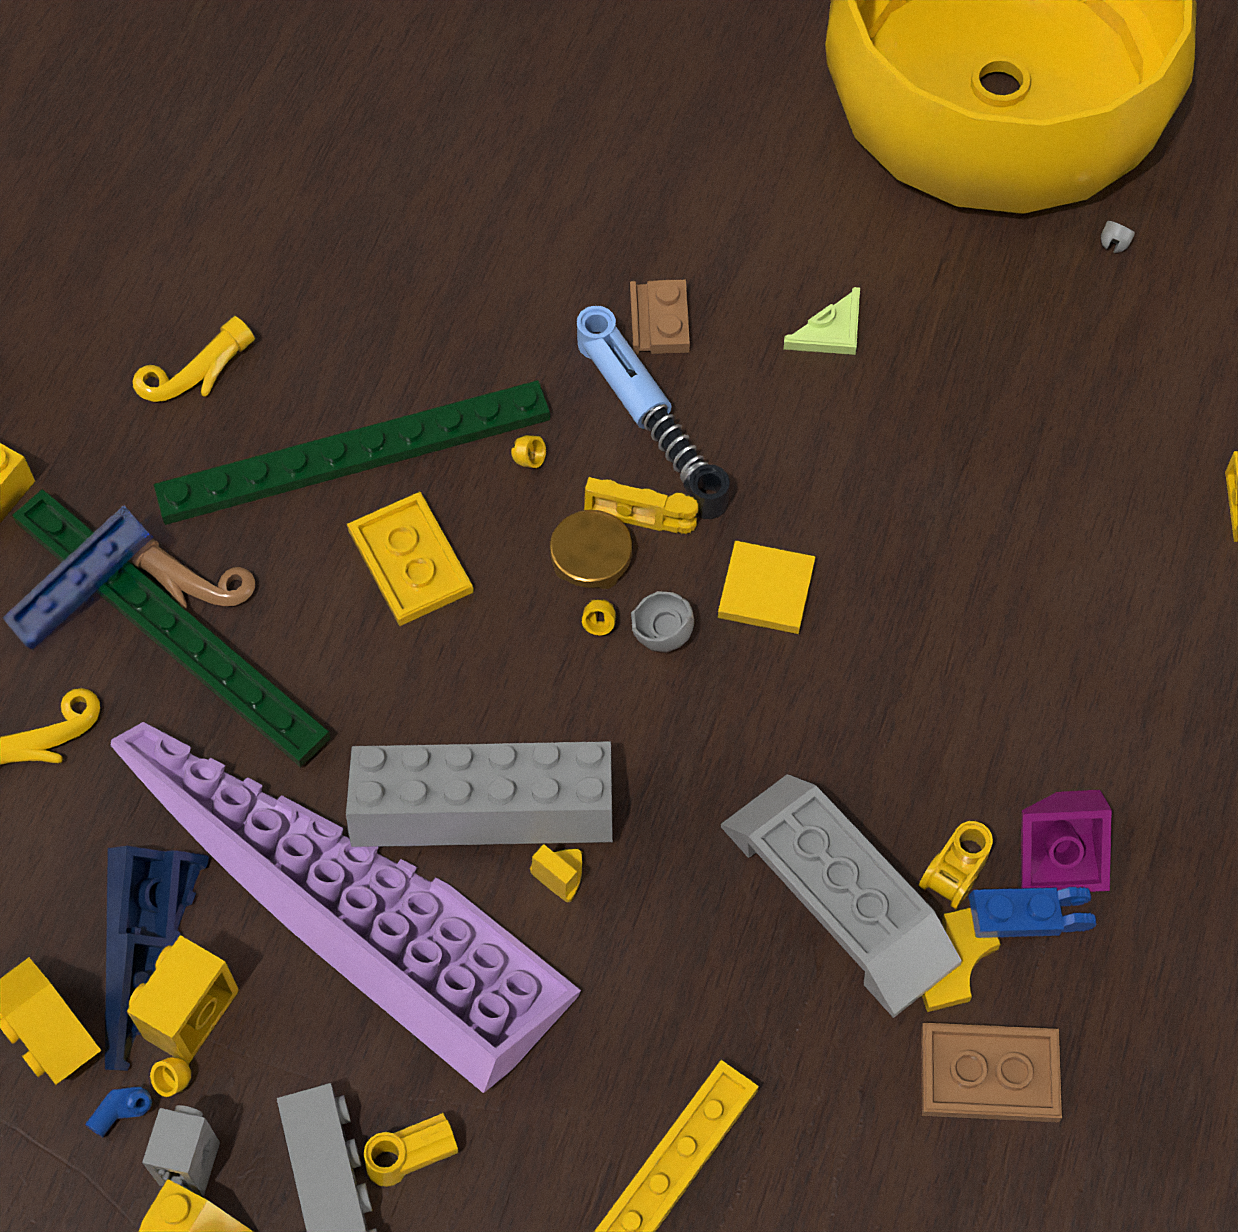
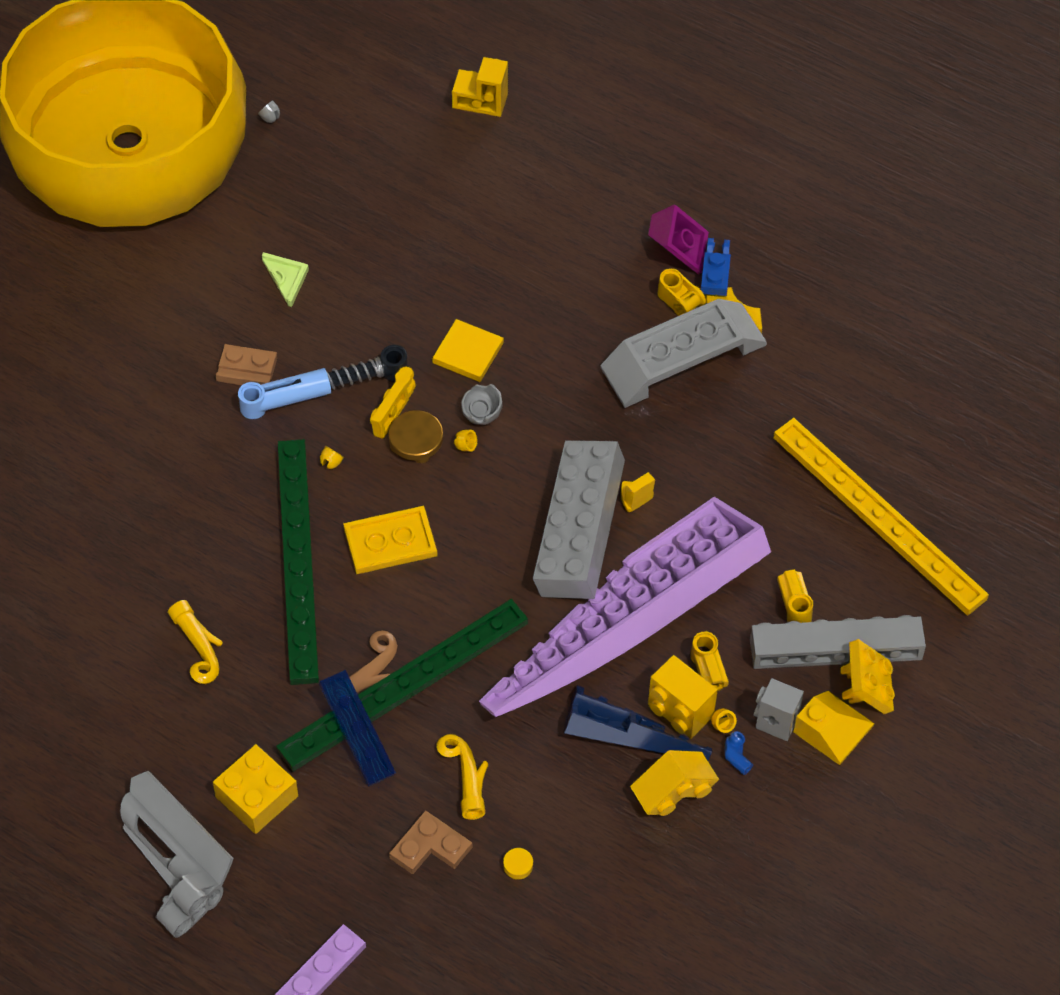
camera: 80 degrees left, 5 degrees down
medium nougat tile [921,1023,1062,1122] -> none
none -> yellow piece [690,631,728,691]

